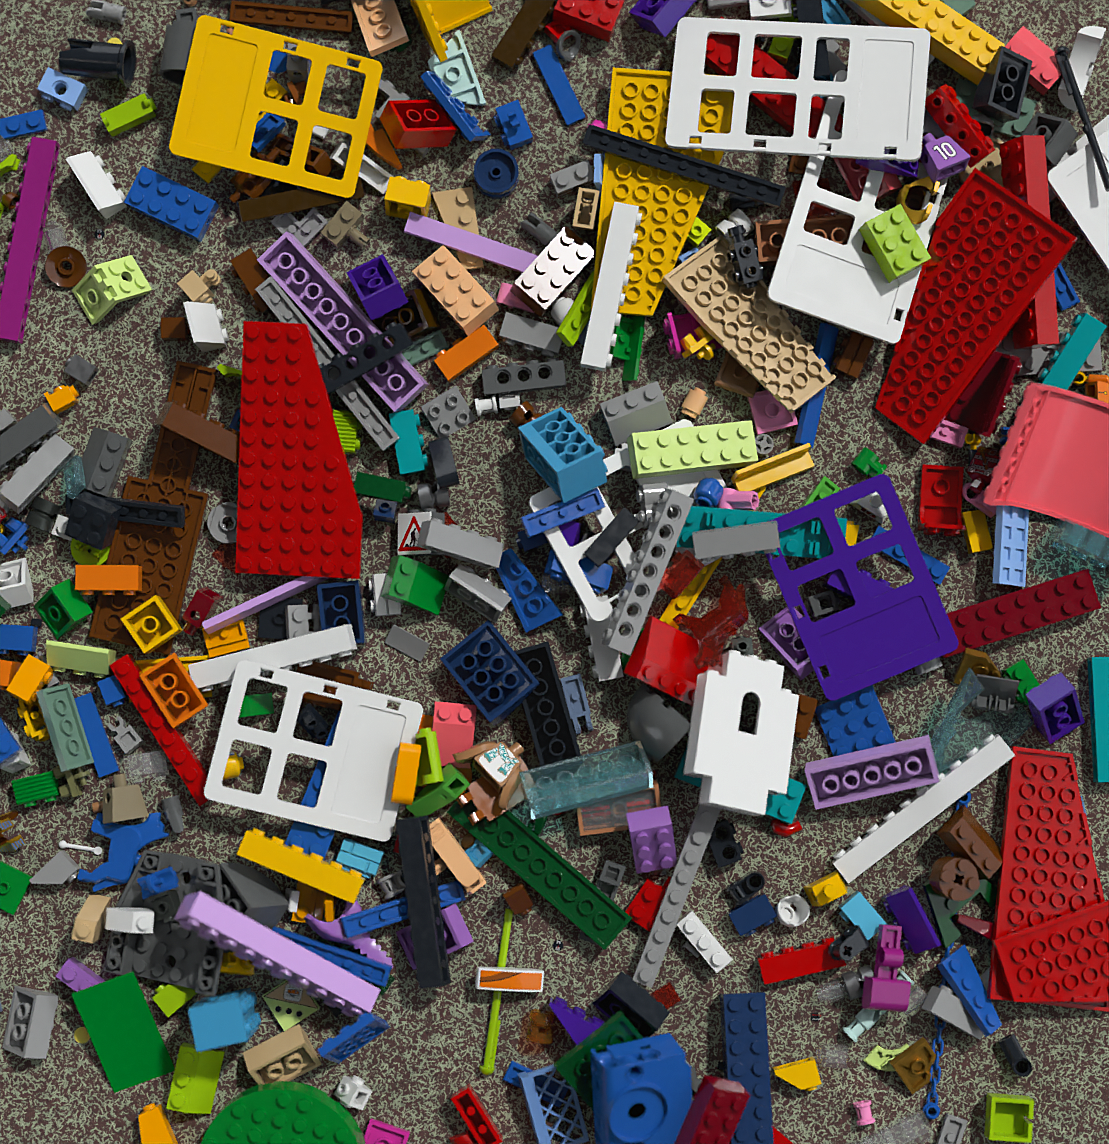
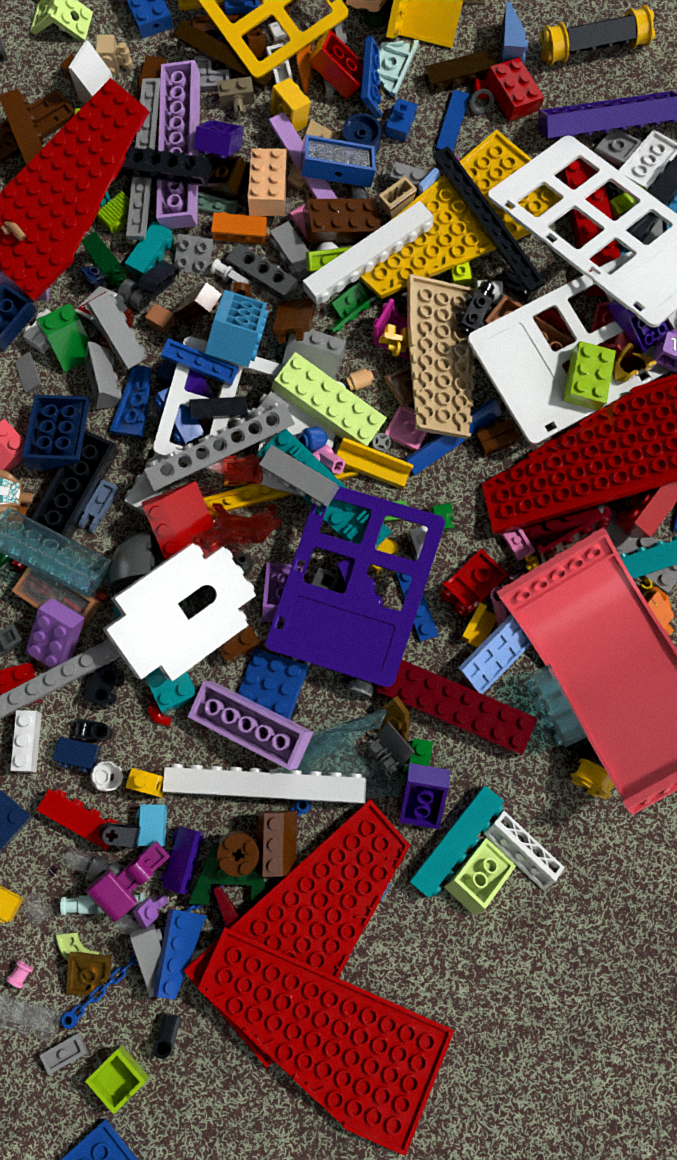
camera: 45 degrees right, 10 degrees down
none -> medium nougat arm [1,221,26,241]
none -> medium lavender plate [132,894,168,929]
none -> nougat brick [145,303,176,335]
none -> reddish brown brick [173,282,222,325]
none -> reddish brown tile [272,298,316,344]
none -> blue brick [301,134,376,188]

